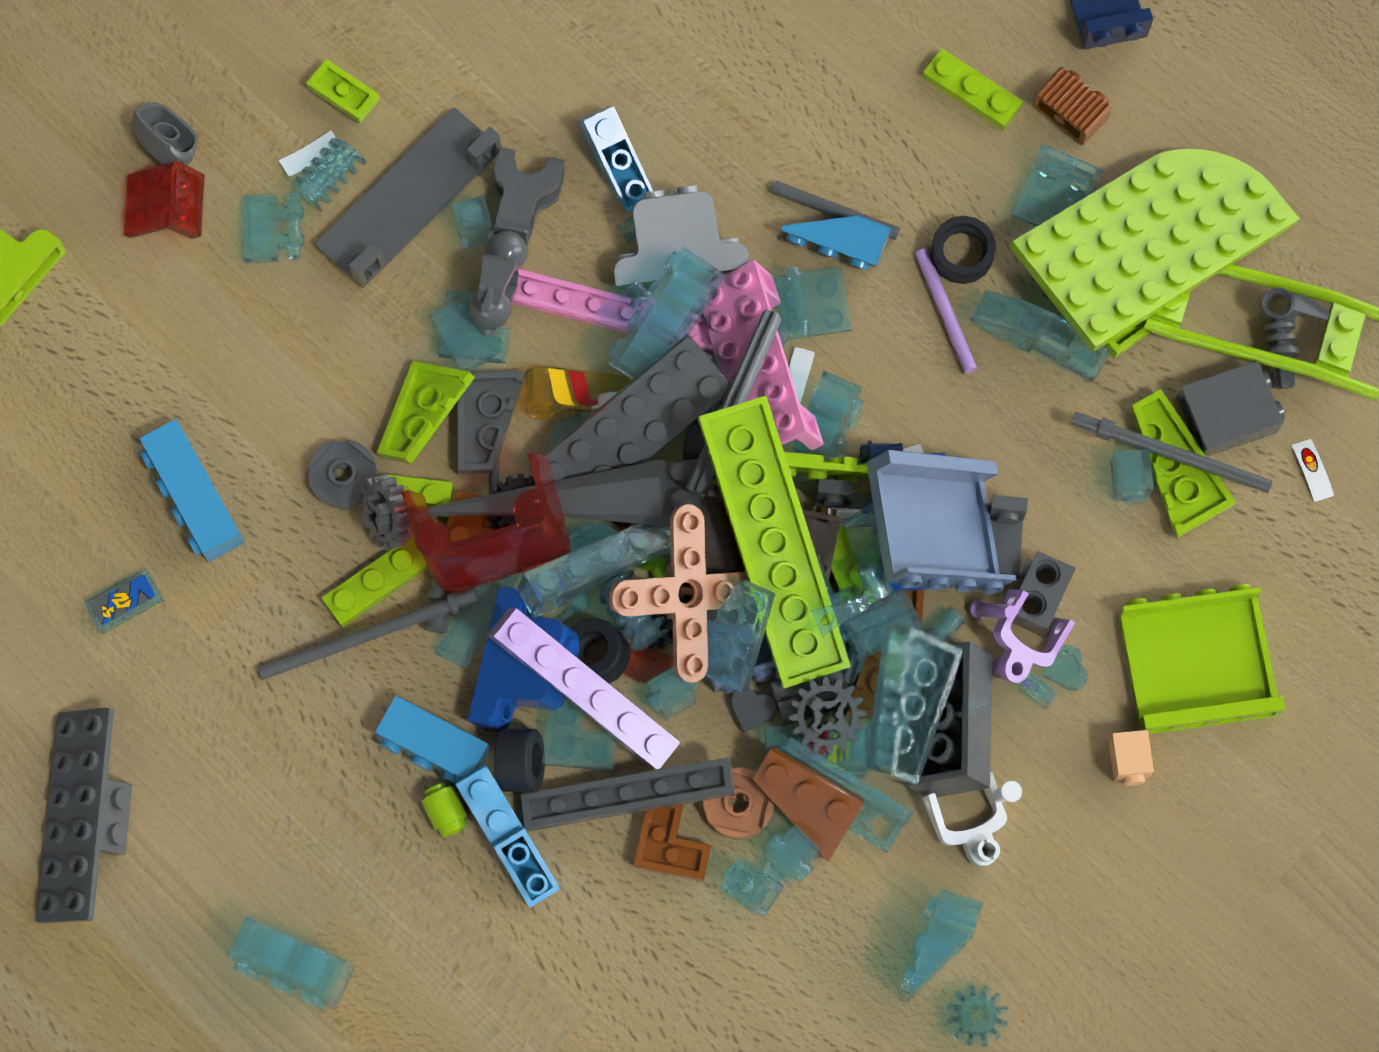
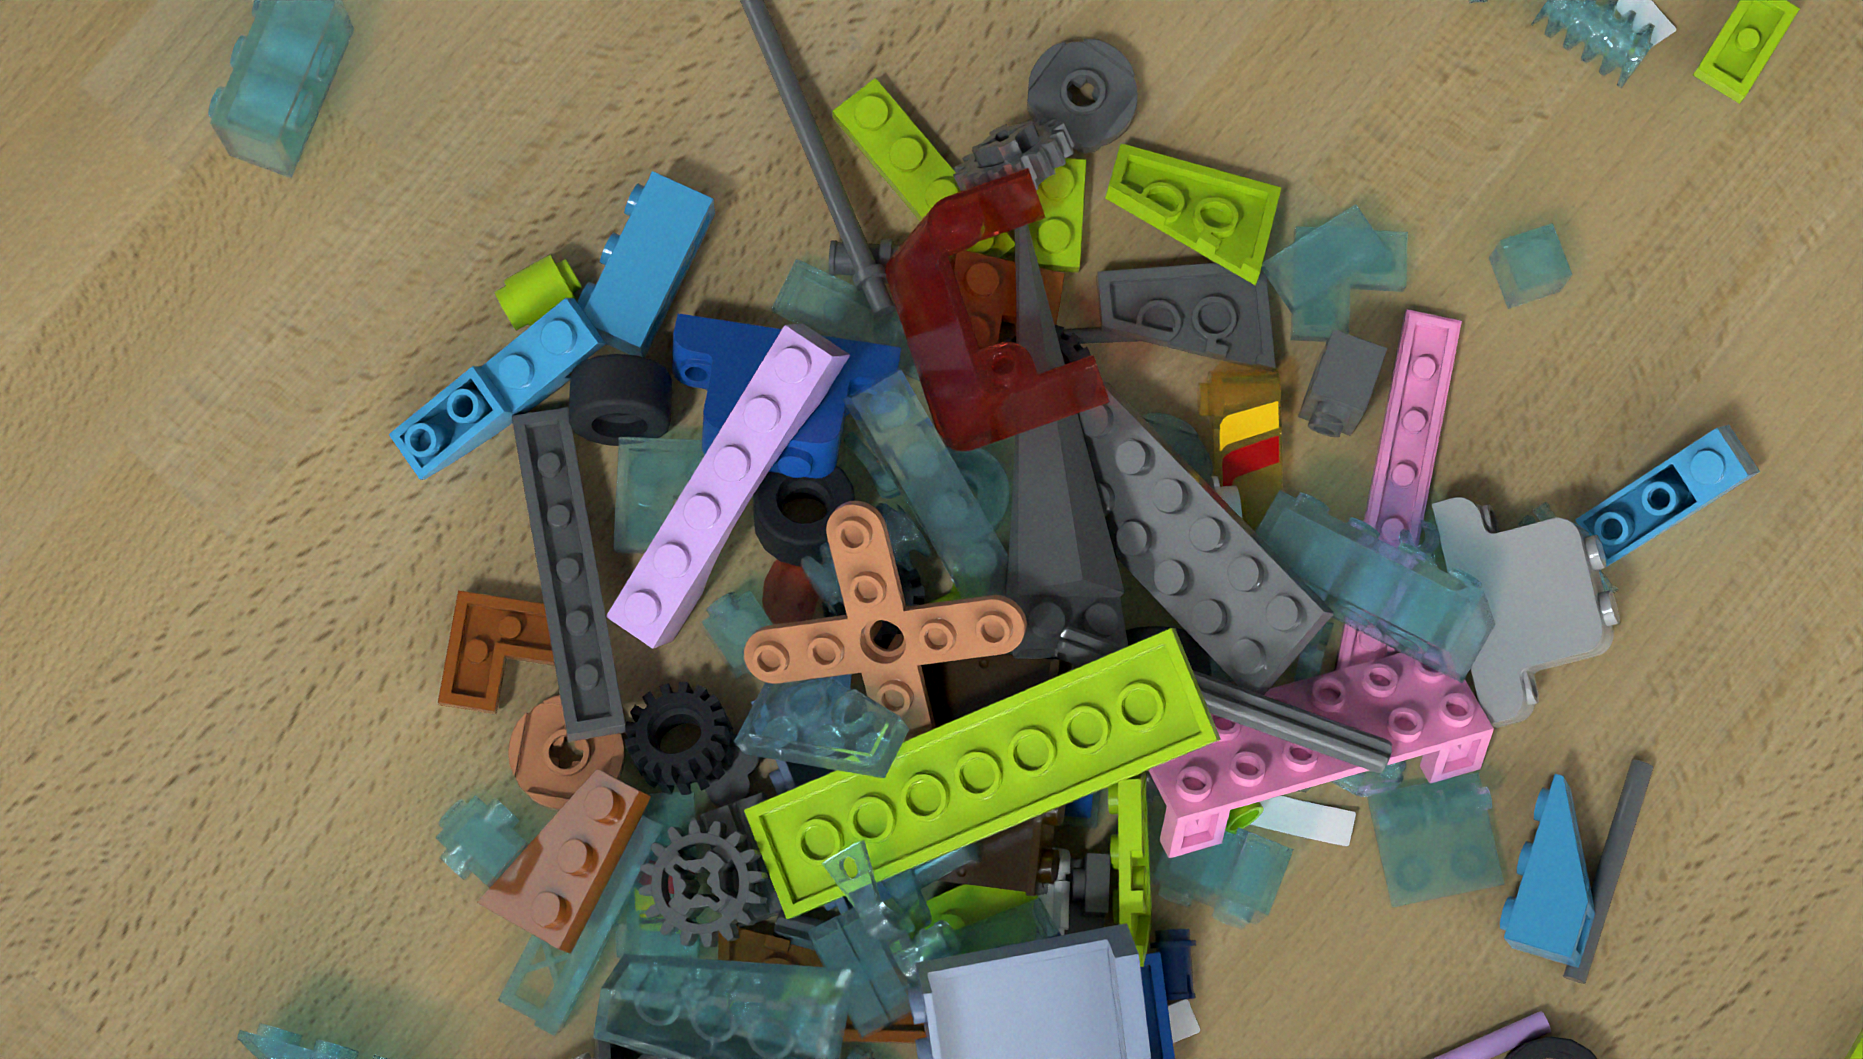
camera: 80 degrees right, 5 degrees up
dark grey bracket [316,108,502,288] -> none
dark grey piece [468,147,564,336] -> none
clear light blue brick [720,859,785,916] -> none
none -> black tyre [624,682,736,795]
none -> dark grey brick [1298,329,1388,437]

